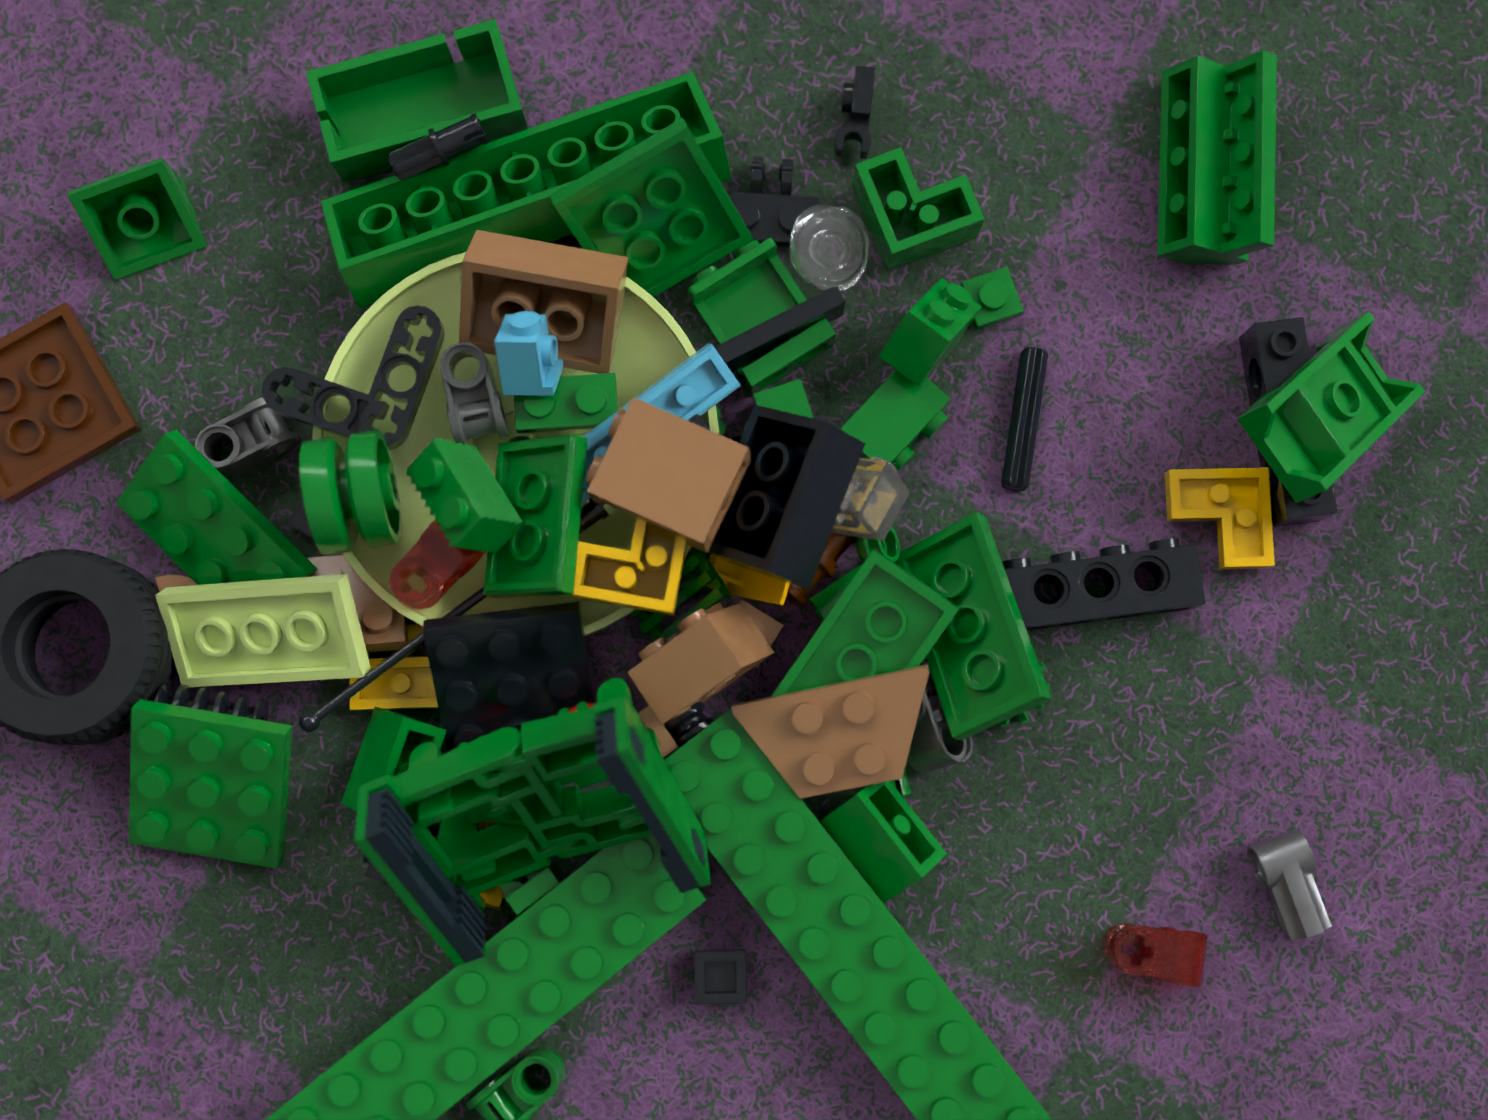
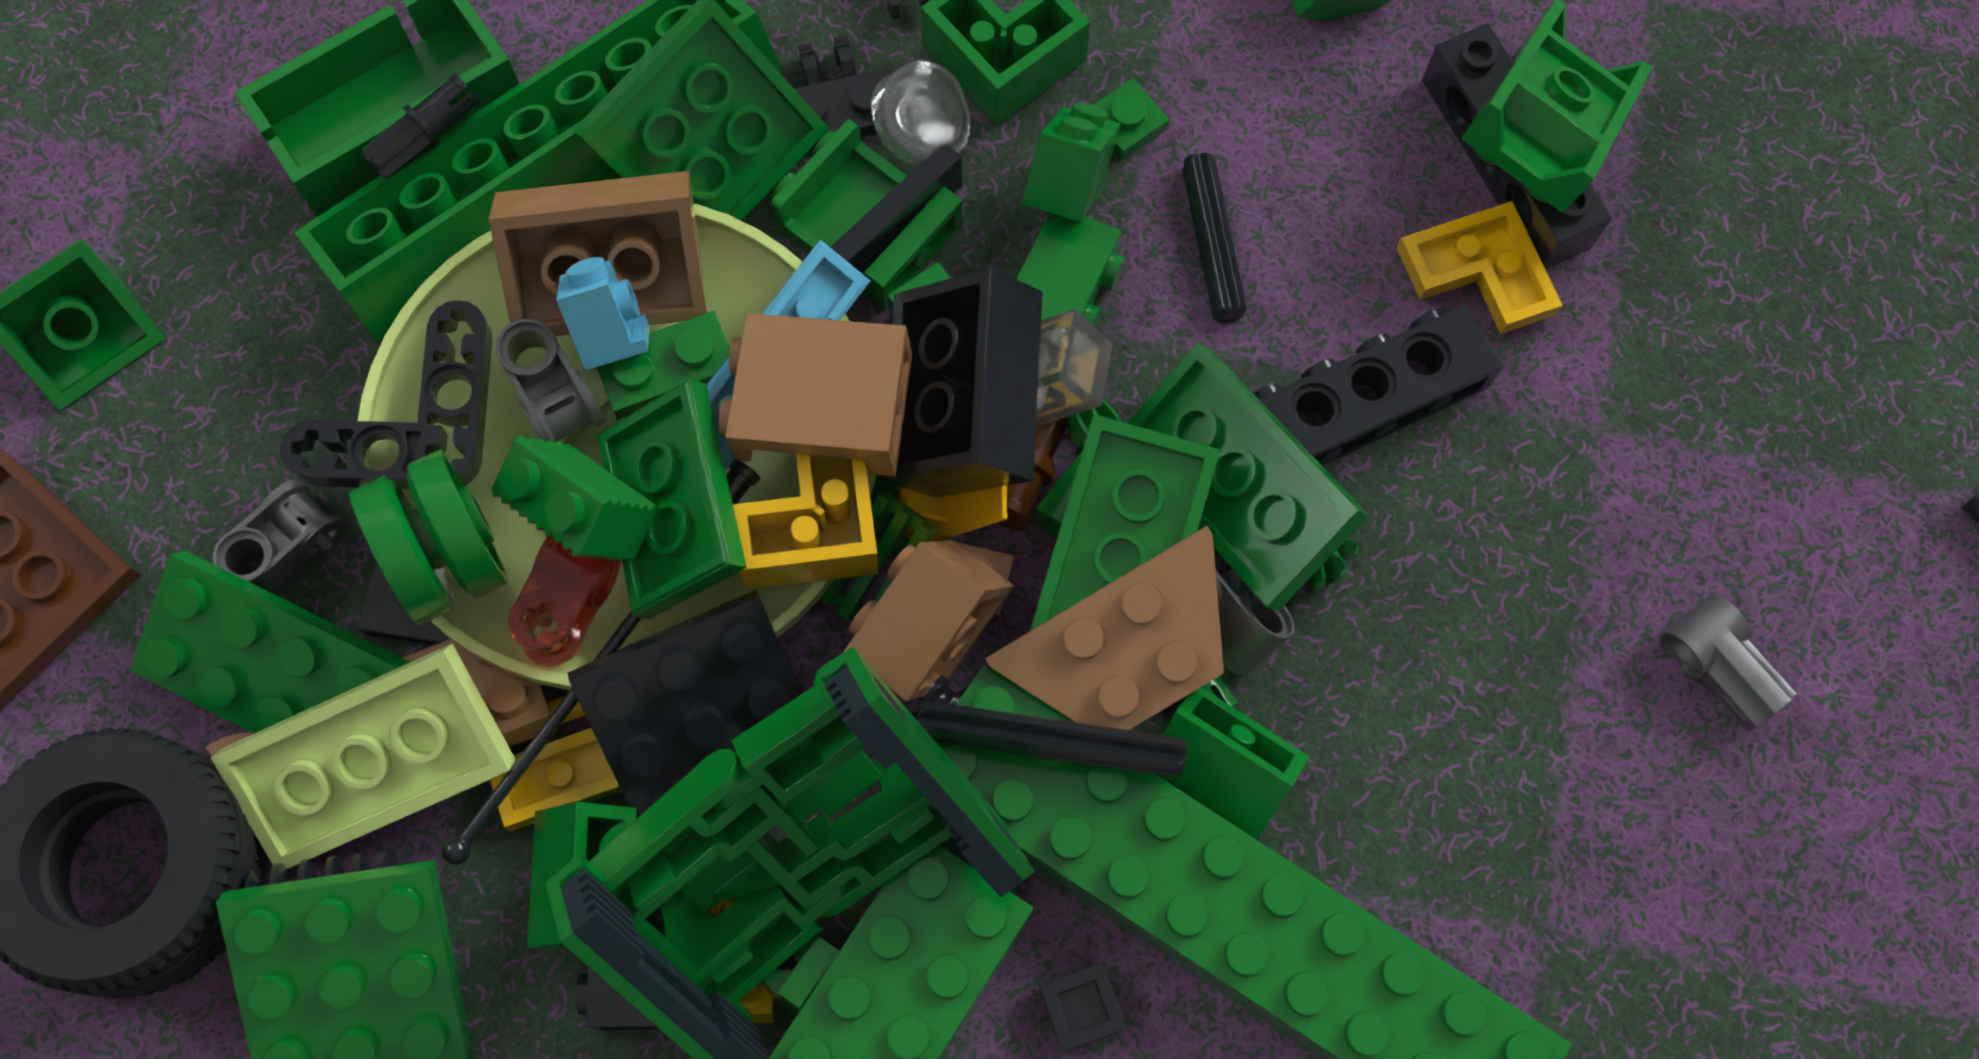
camera: 20 degrees left, 10 degrees down
clear red piece [1102,923,1208,987] -> none
none -> black axle [916,701,1187,777]

